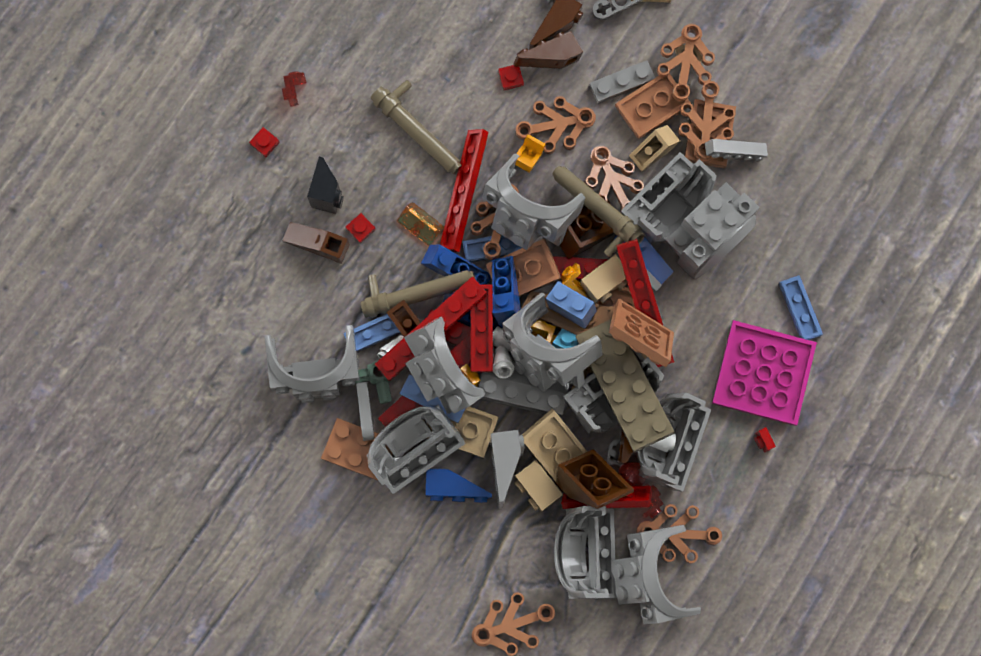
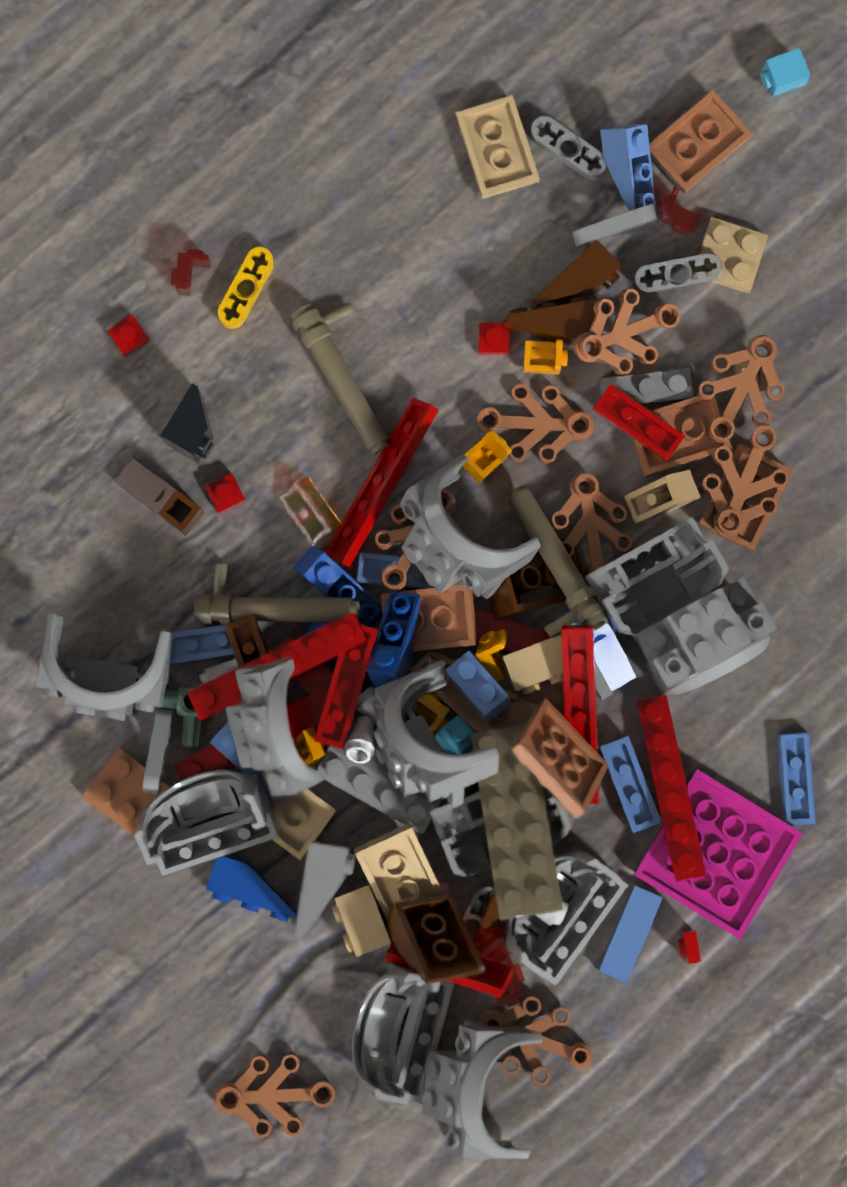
camera: 20 degrees right, 5 degrees up
light grey piece [705,139,768,161] -> none
none -> yellow beam [218,247,274,329]
none -> light orange bracket [523,339,568,375]
none -> nougat plant [574,289,680,375]
none -> red plate [592,383,685,462]
none -> medium blue tile [598,885,663,983]
none -> medium blue plate [599,736,662,833]
none -> red plate [636,695,707,882]

